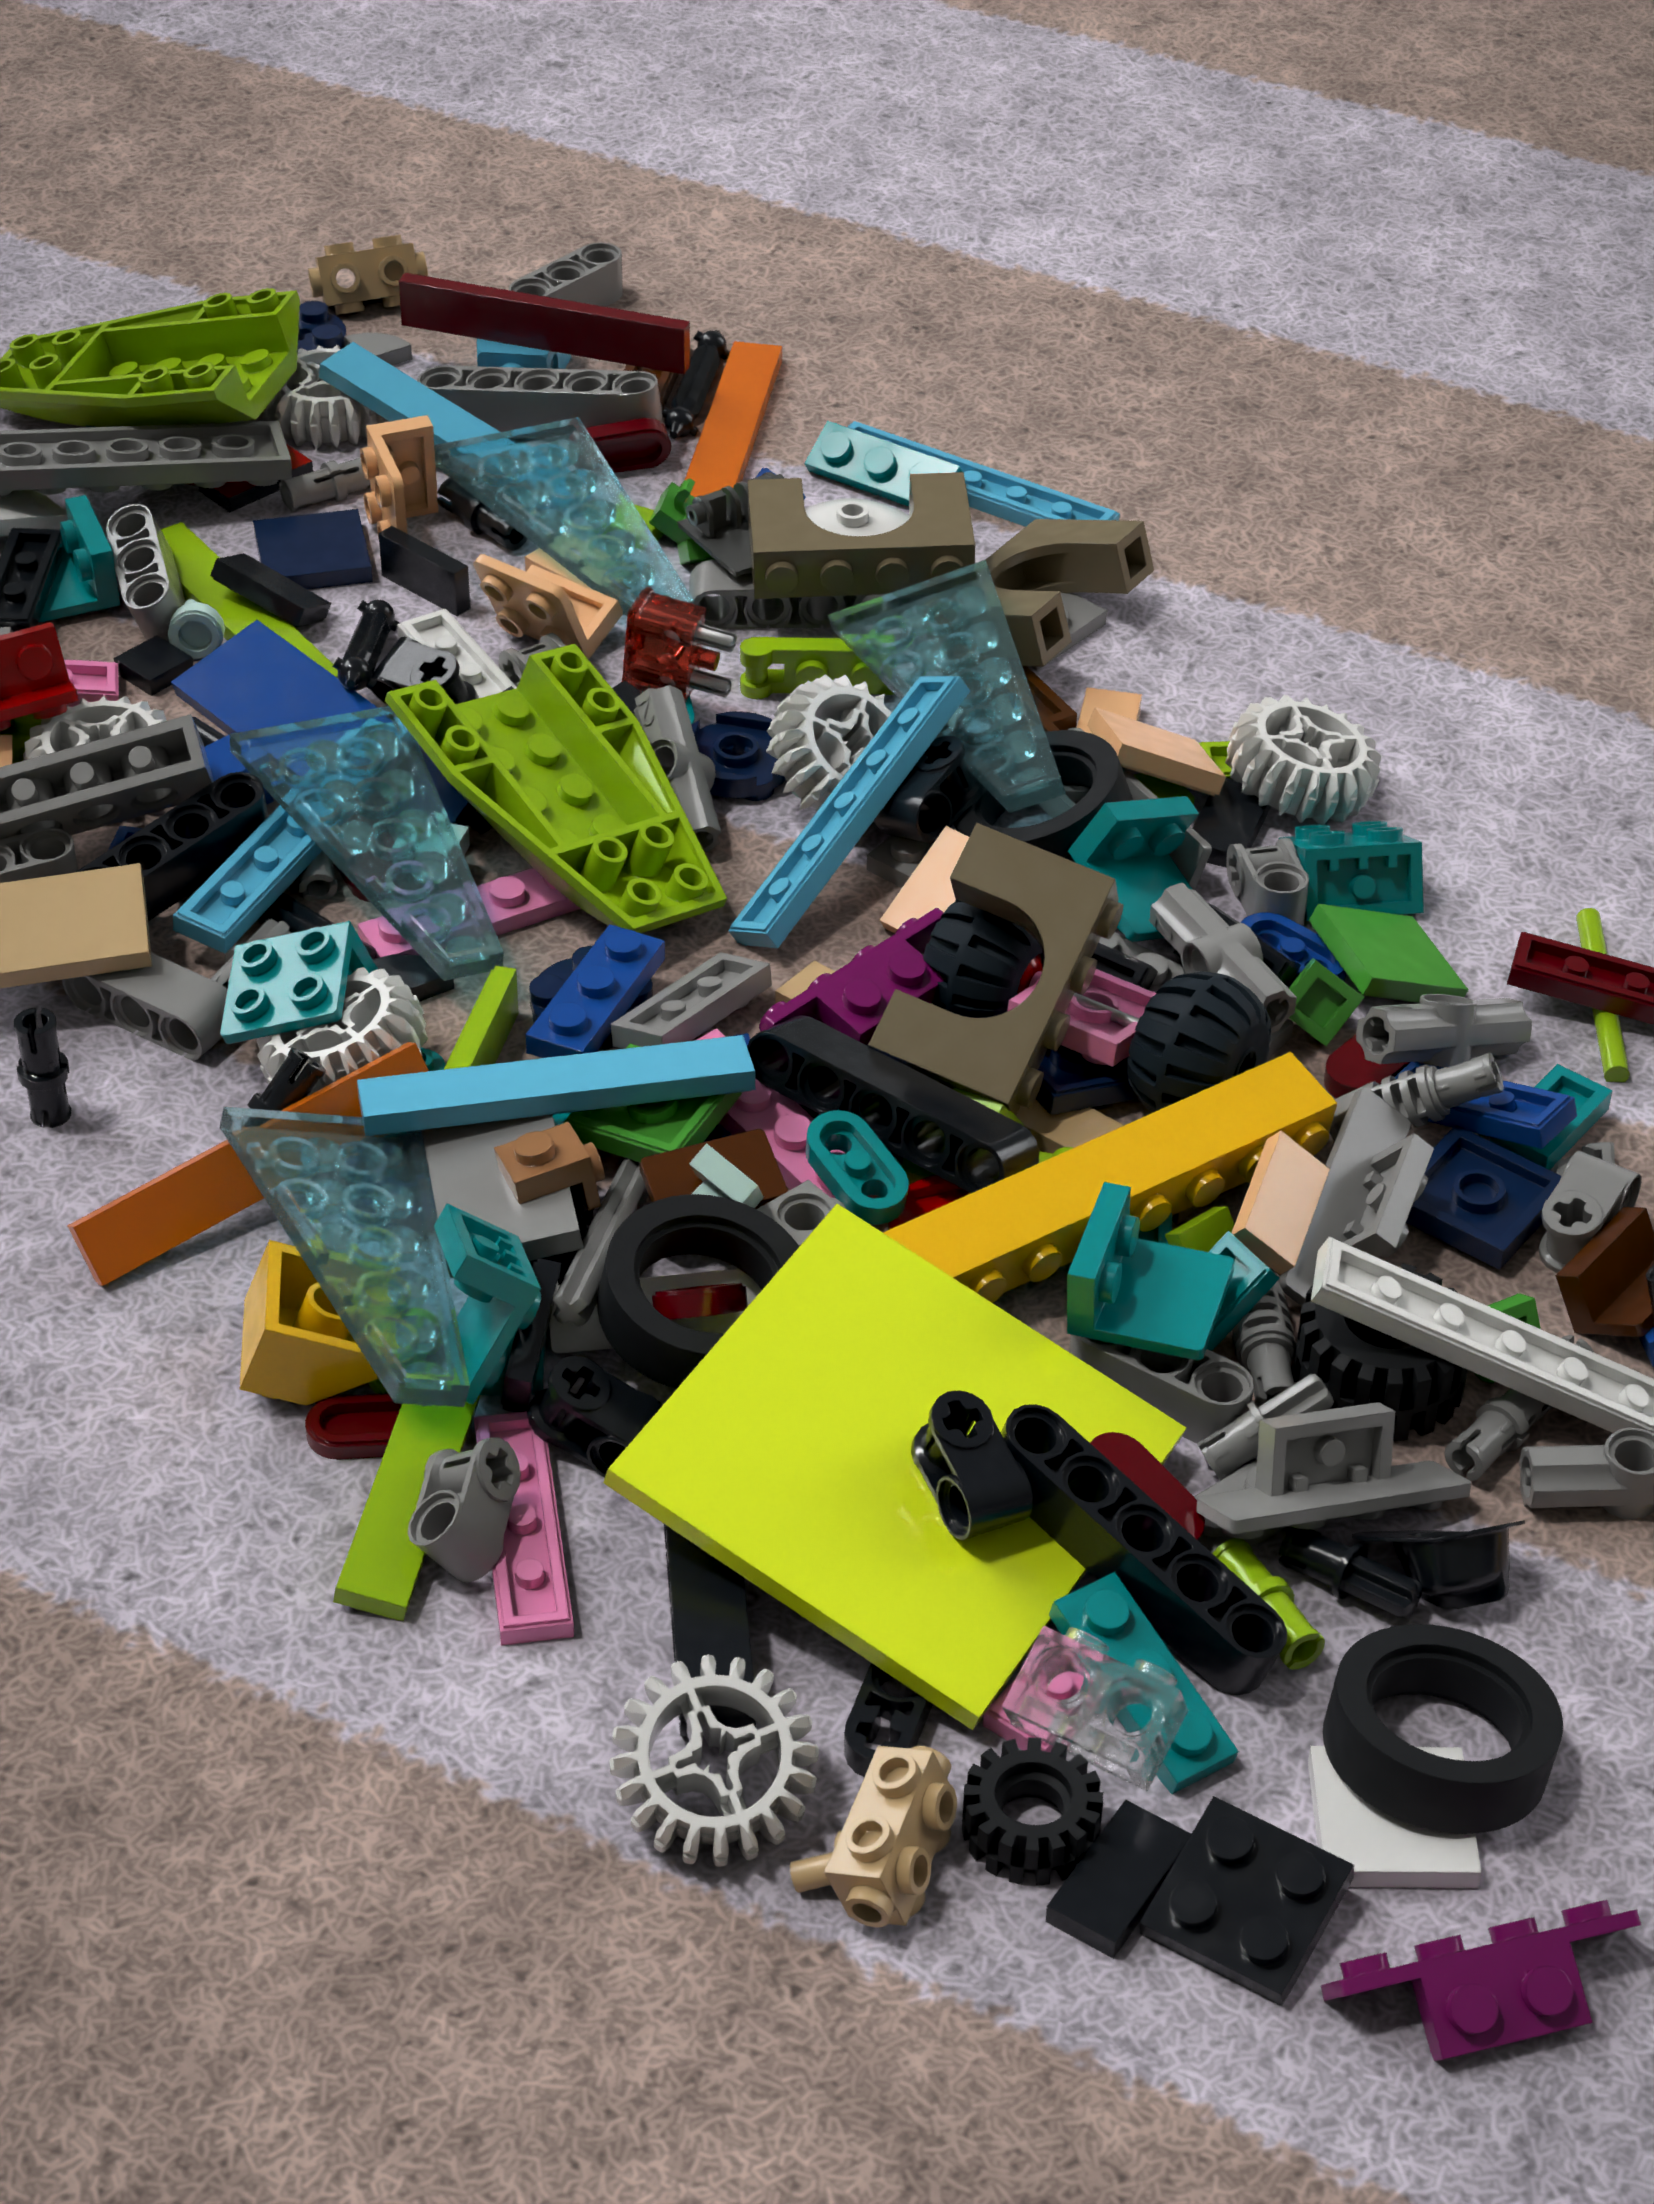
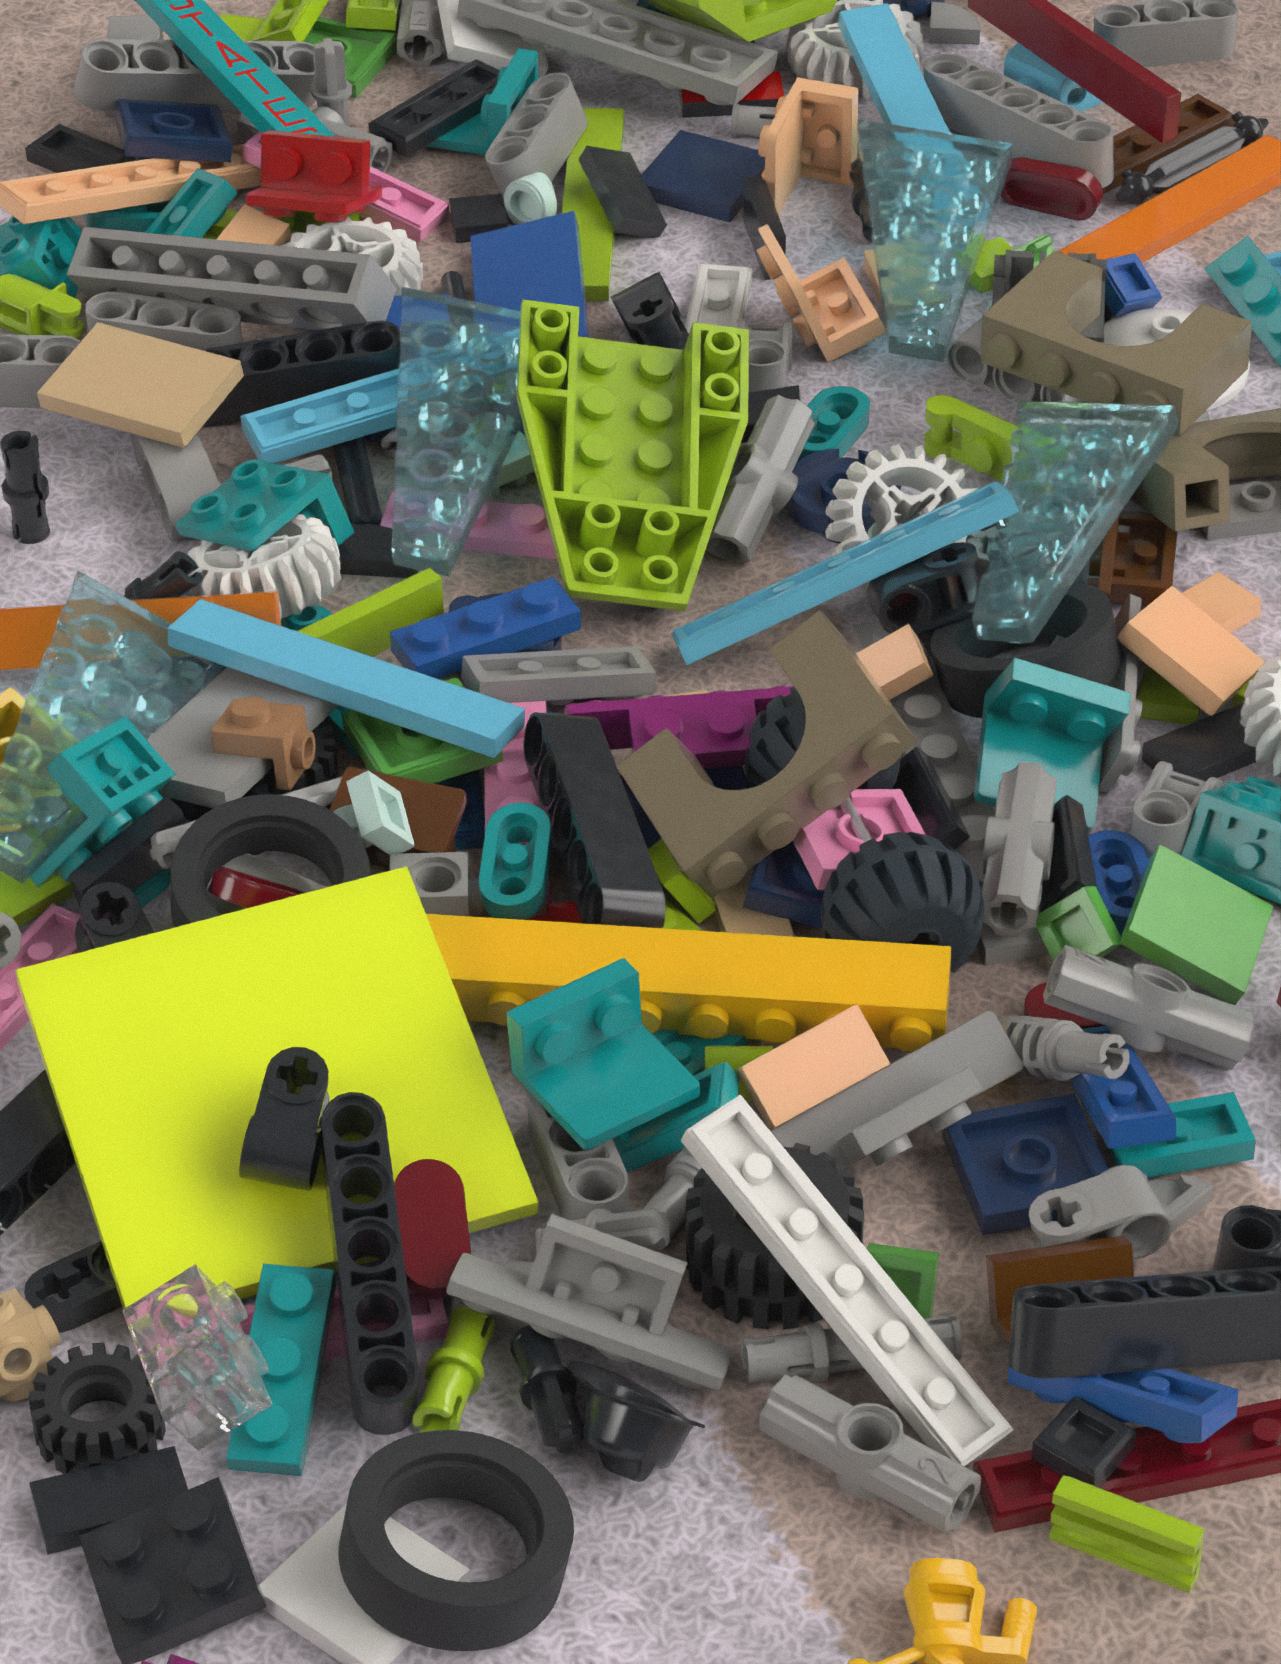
camera: 40 degrees right, 0 degrees up
black wheel [332,600,399,691] -> none
clear red piece [622,587,737,703] -> none

